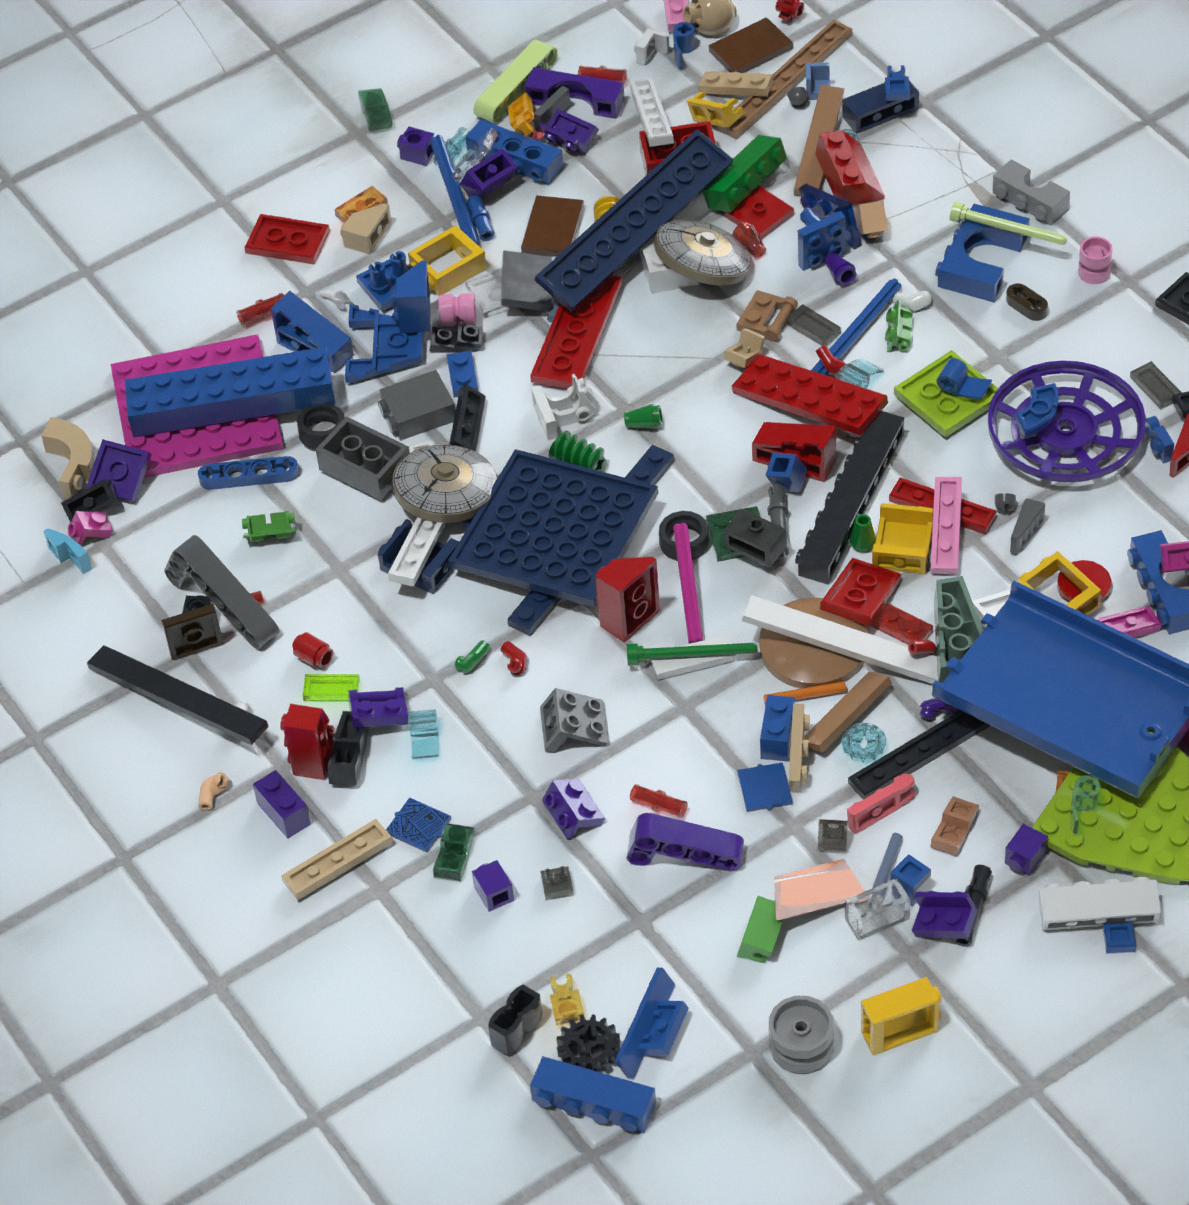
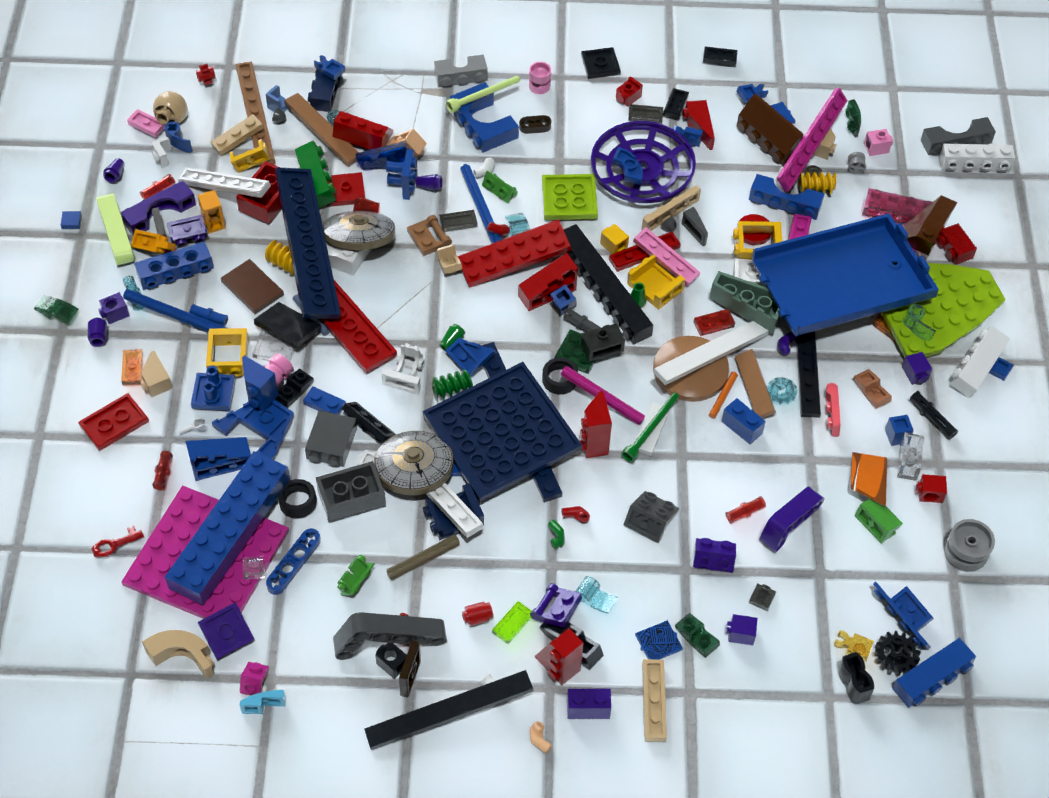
camera: 60 degrees left, 5 degrees up
black slope [61,479,118,522] -> none
clear tile [451,127,497,181] -> none
dark purple brick [460,148,518,198] -> none
reddish brown tile [709,17,793,73] -> none
blue piece [737,762,792,812] -> none
tan plate [789,704,810,792] -> none
clear smoke tile [818,819,848,851] -> none
red tile [820,558,902,626] -> none
yellow window [861,977,942,1056] -> none
sand blue bar [867,833,903,908] -> none
red arm [908,639,936,655] -> none
dark purple bracket [912,891,978,938] -> none
blue panel [936,358,992,399] -> none
none -> blue tile [60,211,82,229]
none -> dark purple brick [88,317,107,347]
none -> red piece [91,525,144,557]
none -> dark purple cone [103,158,124,183]
none -> light orange brick [197,190,226,234]
none -> clear brick [243,556,265,580]
none -> dark tan axle [386,535,460,580]
none -> blue wing [445,338,497,377]
none -> yellow brick [600,224,629,254]
none -> red brick [616,76,643,107]
none -> tan plate [642,185,701,231]
none -> red brick [916,474,947,503]

